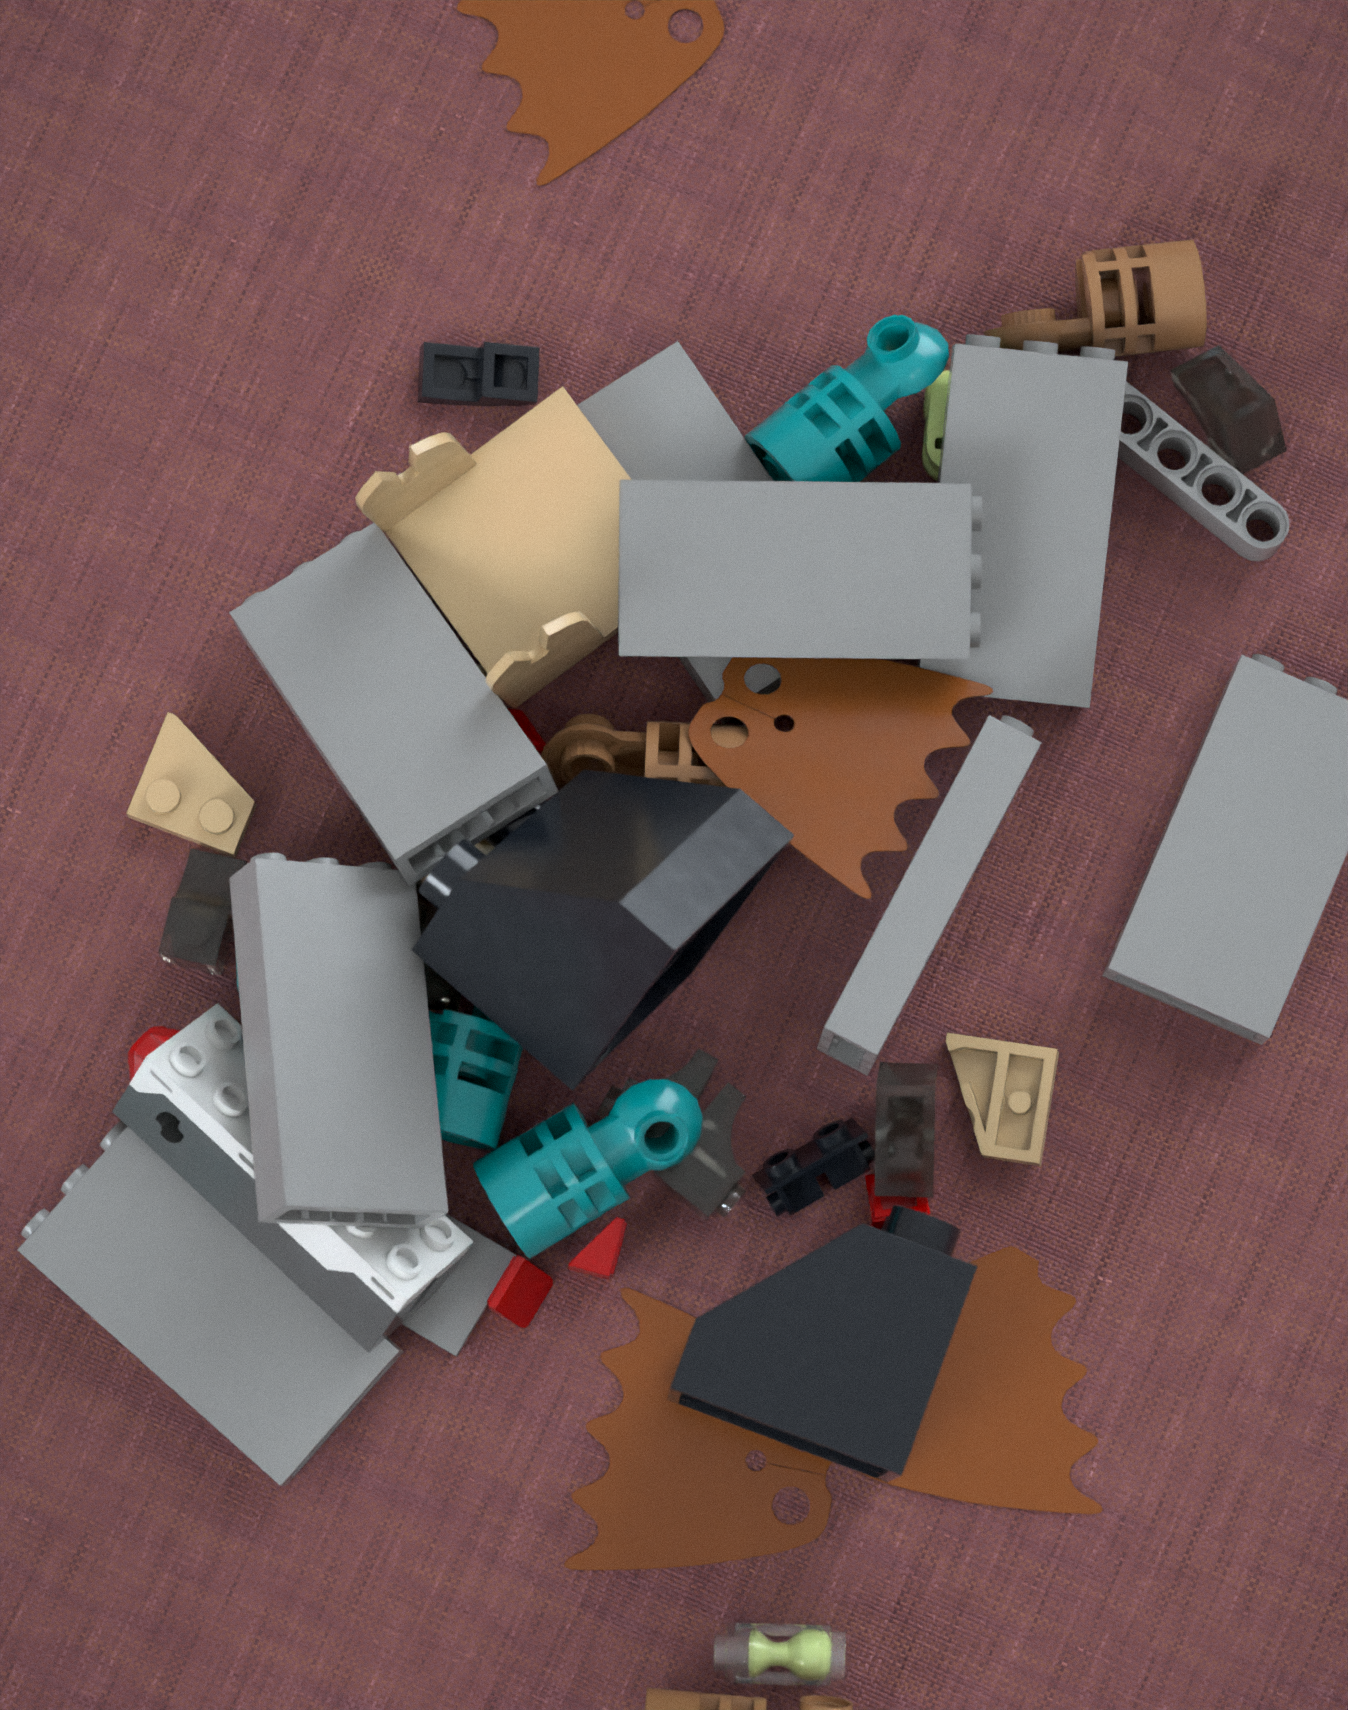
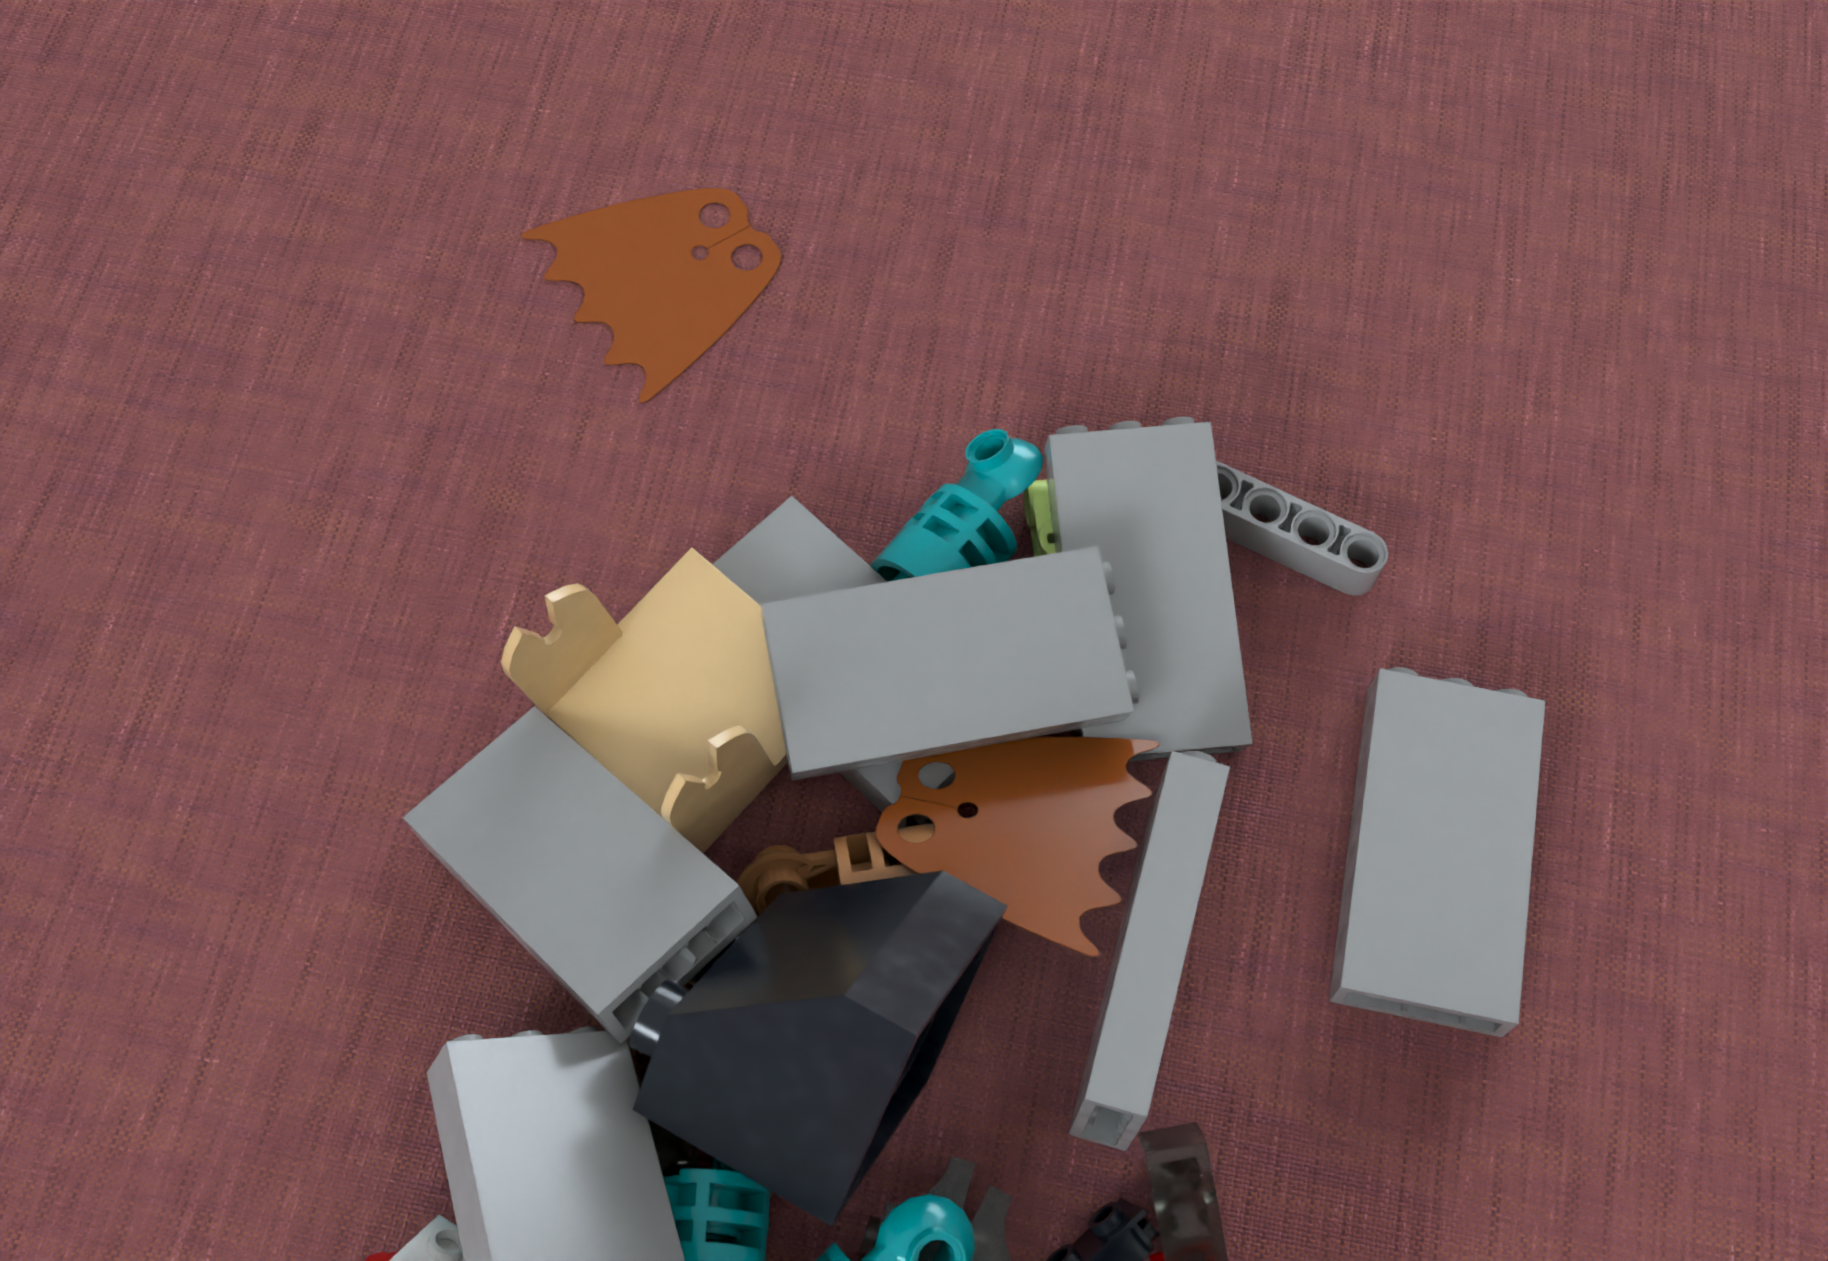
camera: 10 degrees left, 15 degrees down
tan wing [126,712,257,858] -> none
clear smoke arch [158,849,248,976] -> none
black slope [417,342,540,406] -> none
tan wing [946,1033,1059,1166] -> none
medium nougat cylinder [983,239,1207,357] -> none
clear smoke arch [1170,345,1287,474] -> none

